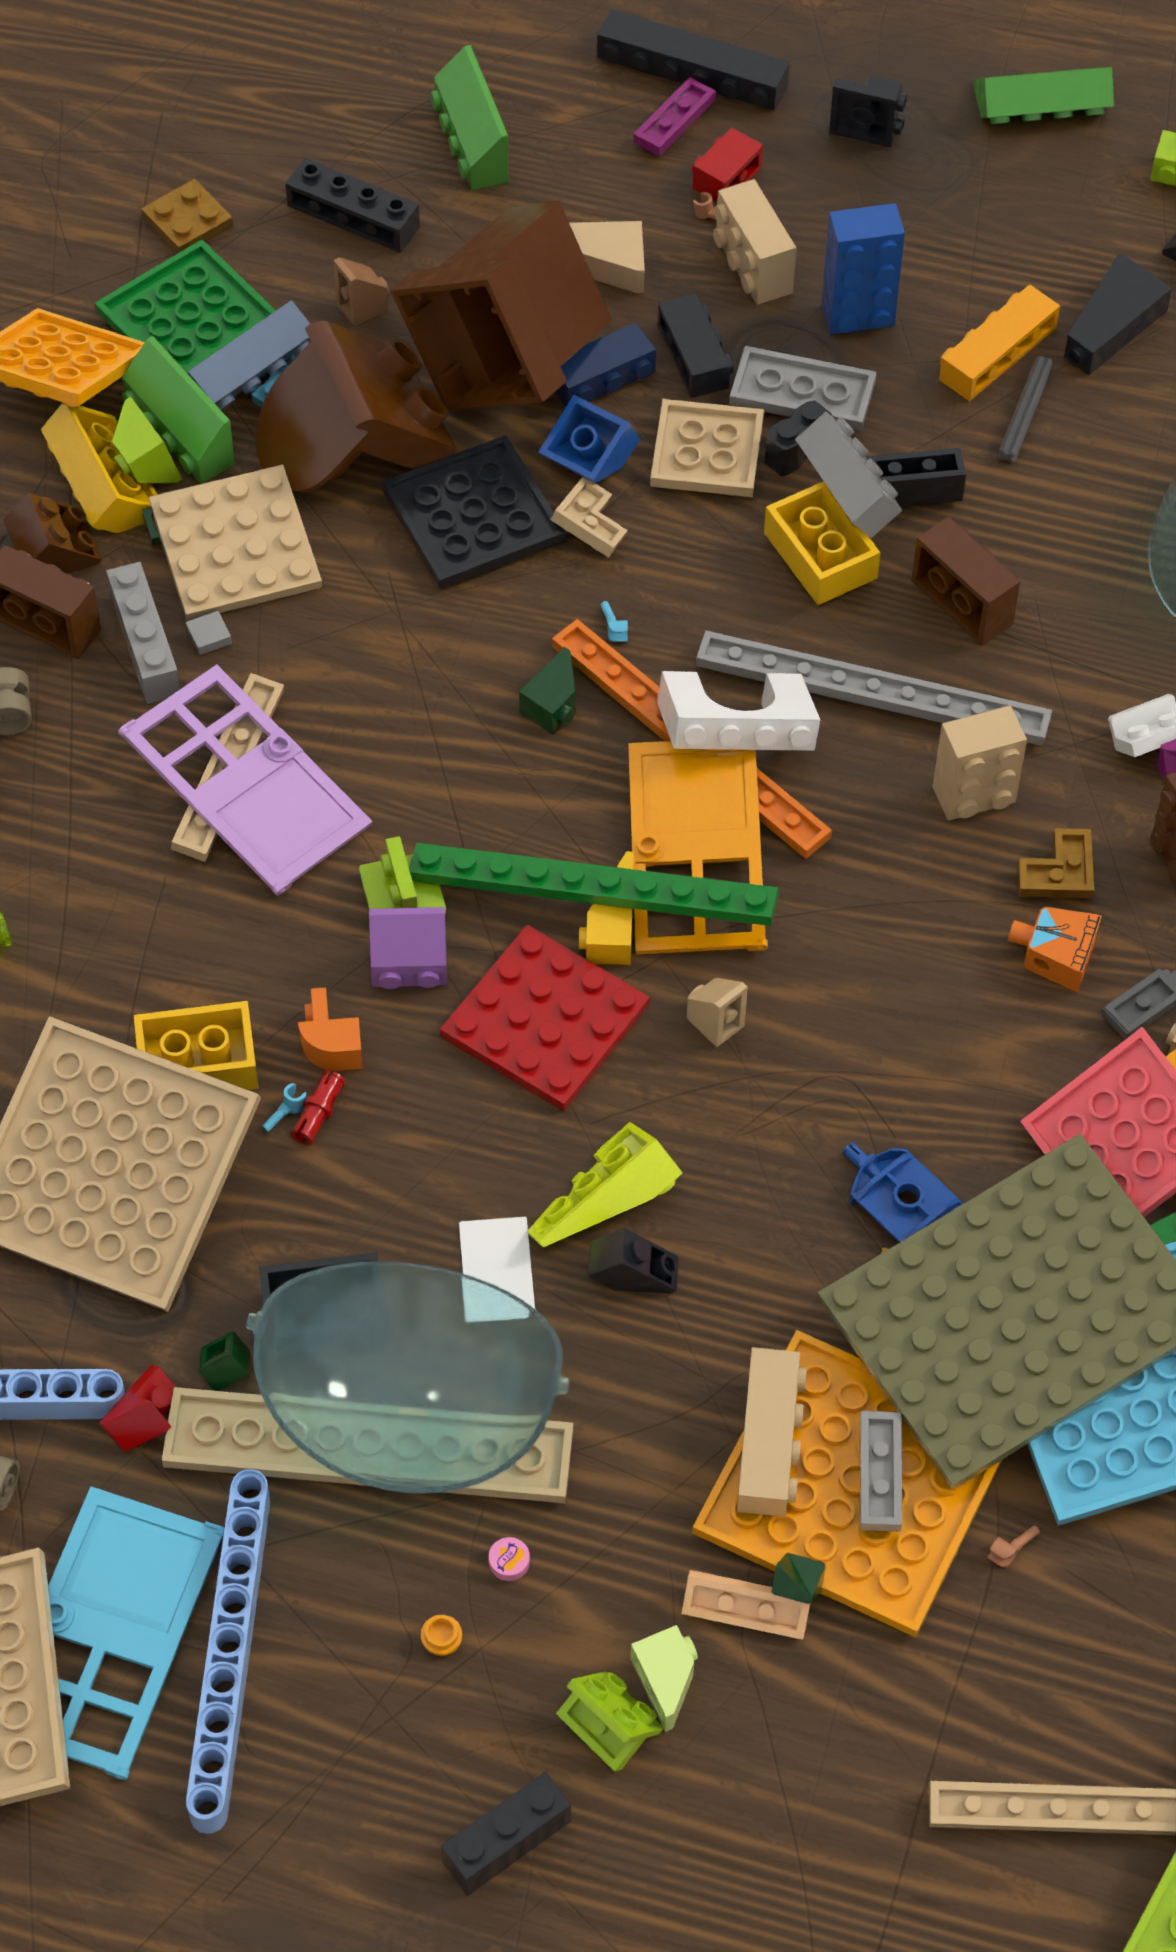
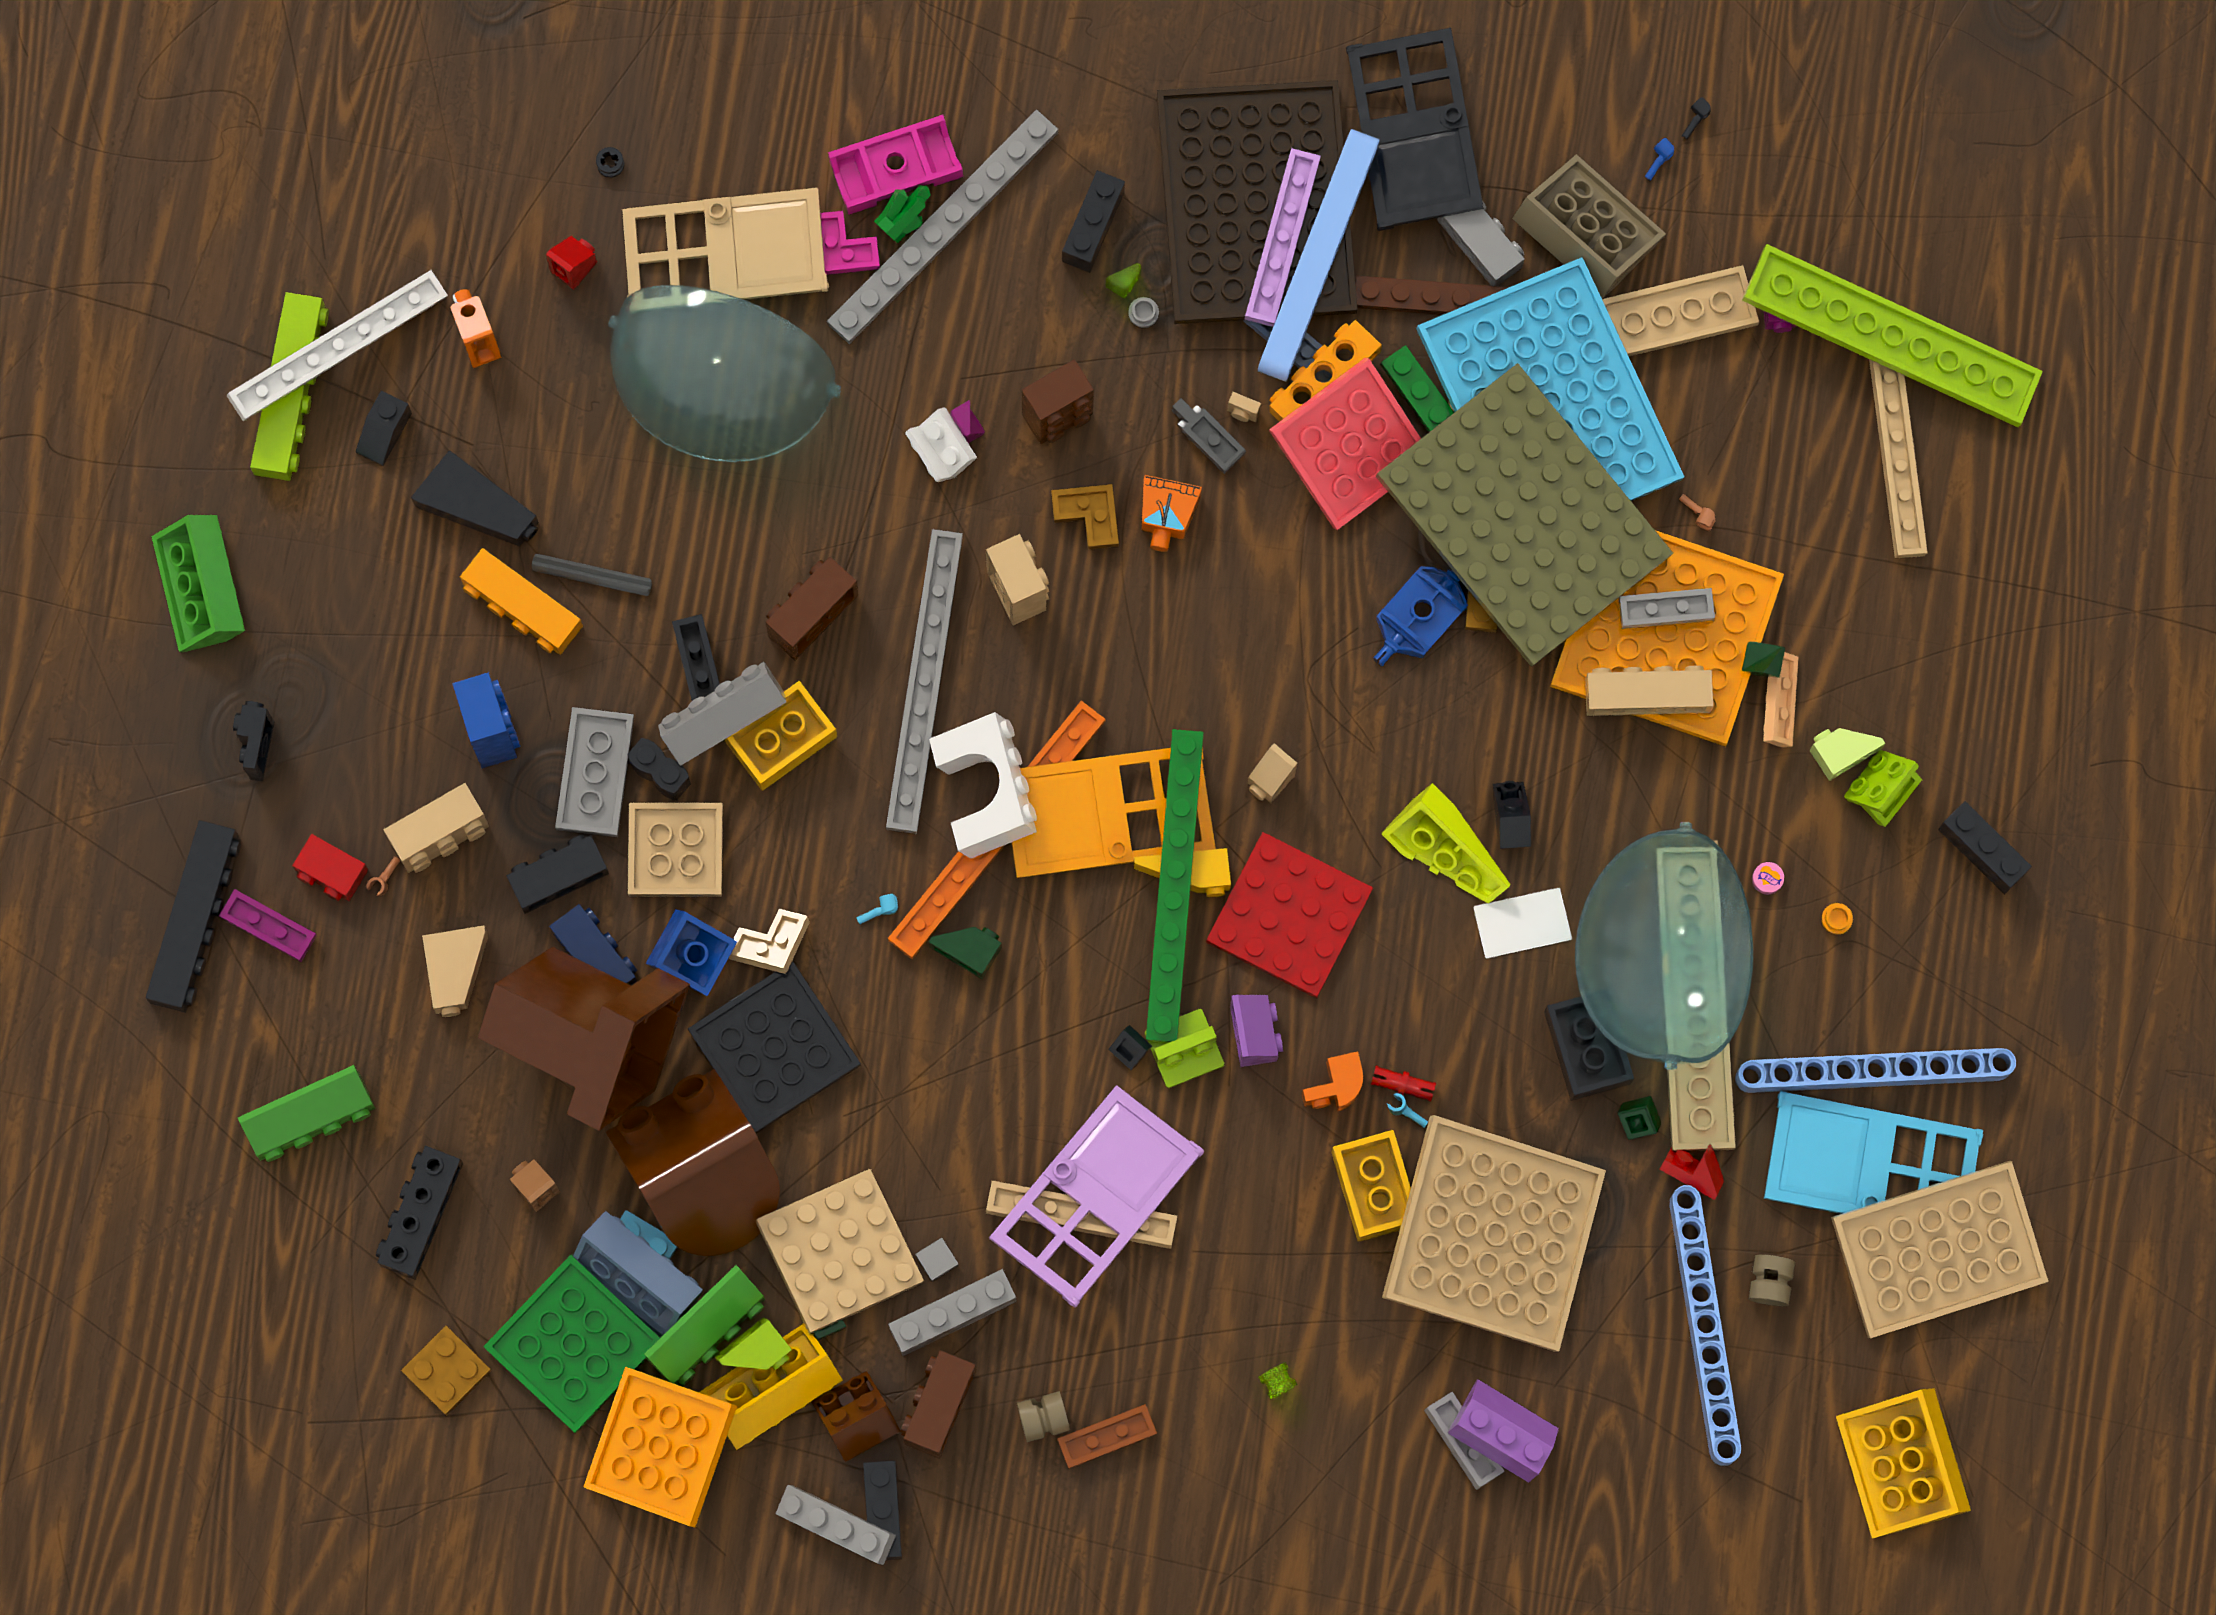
camera: 100 degrees left, 20 degrees up
none -> black plate [1108,1025,1152,1070]

